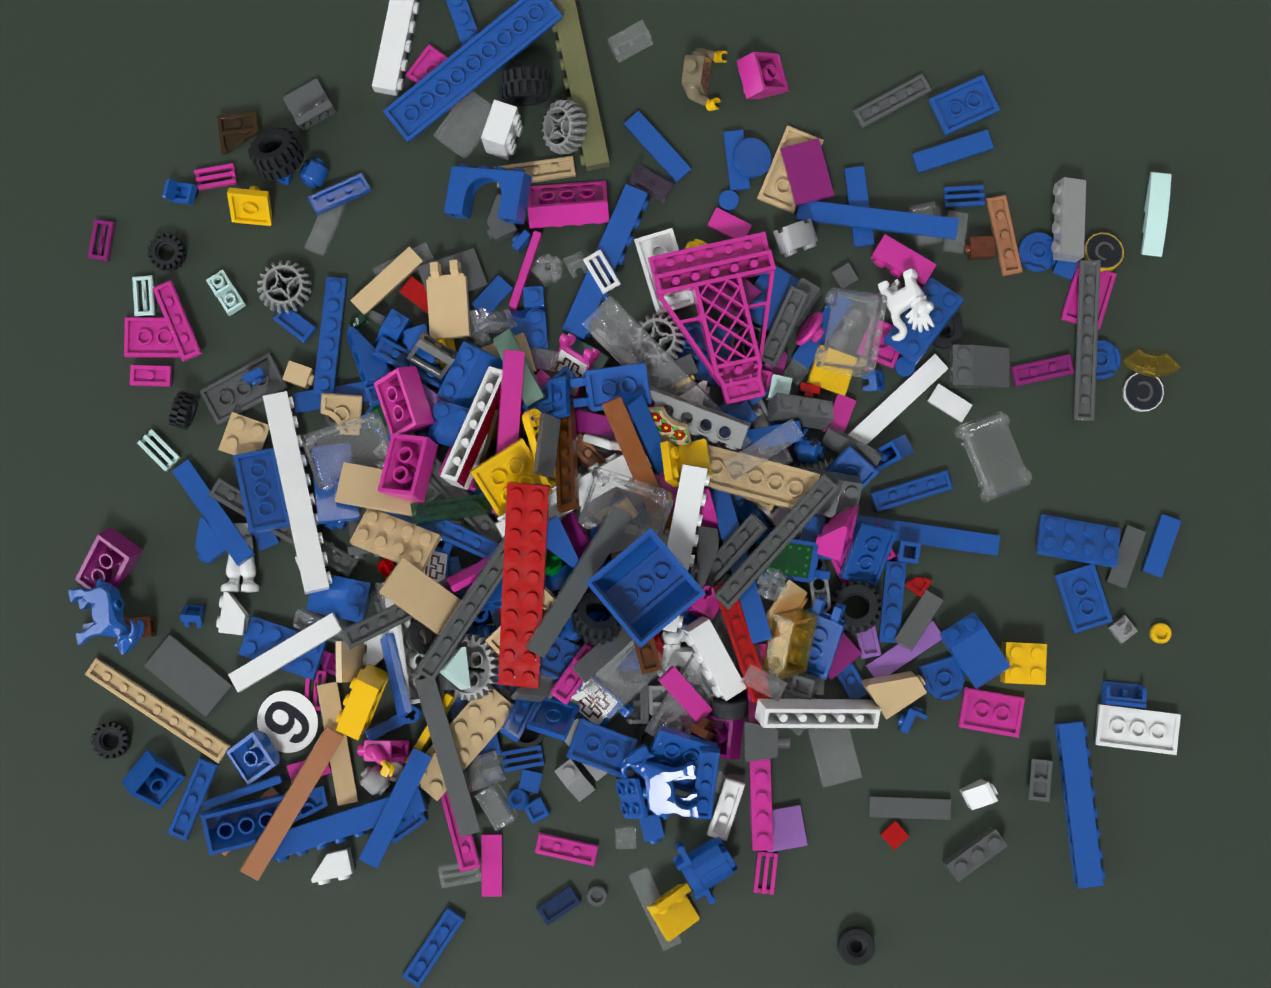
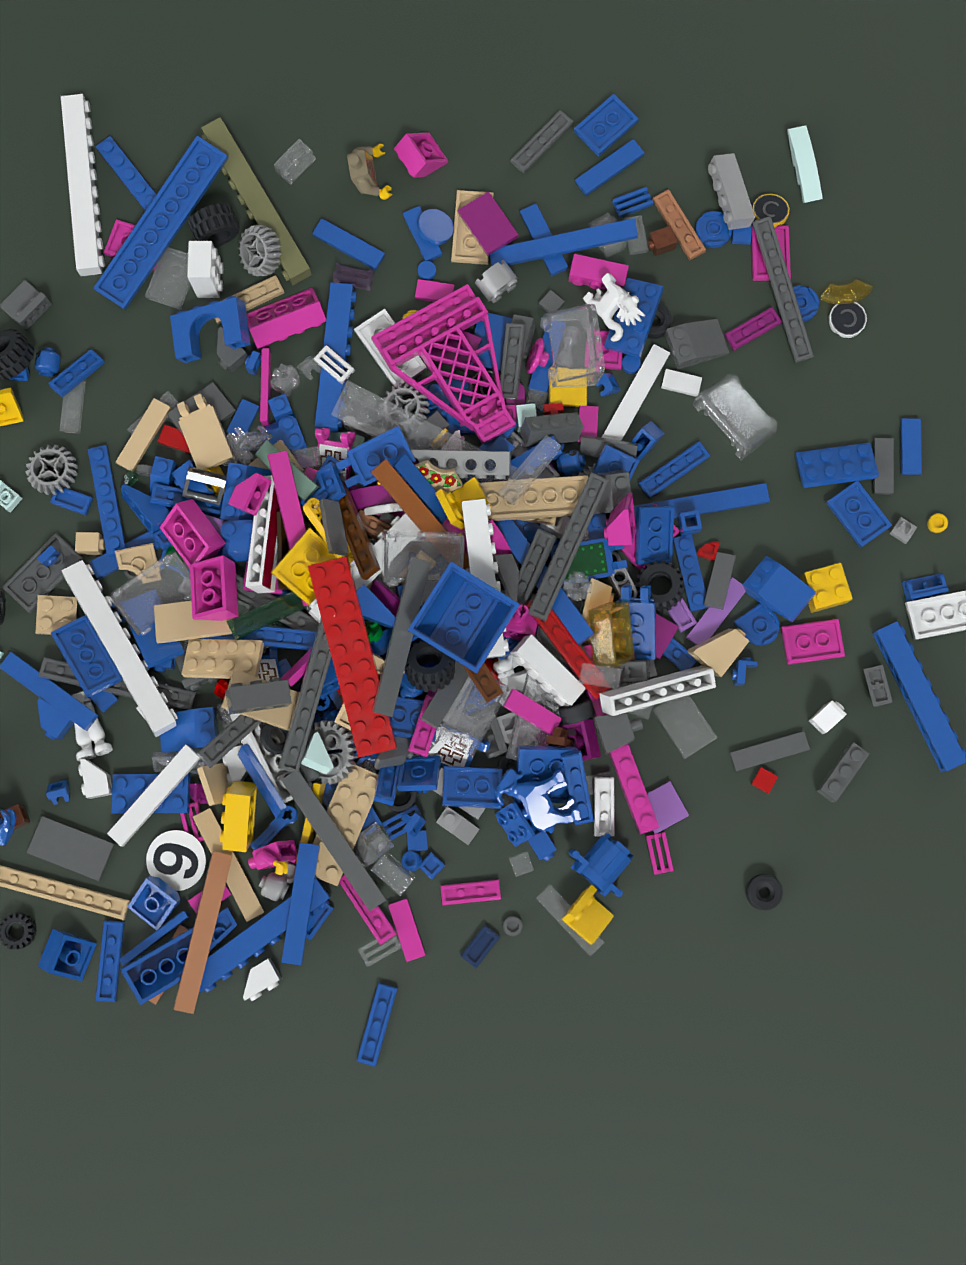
camera: 20 degrees left, 5 degrees down
none -> dark grey brick [225,678,292,715]
none -> dark pink slope [228,473,271,516]
none -> blue tile [401,813,426,837]

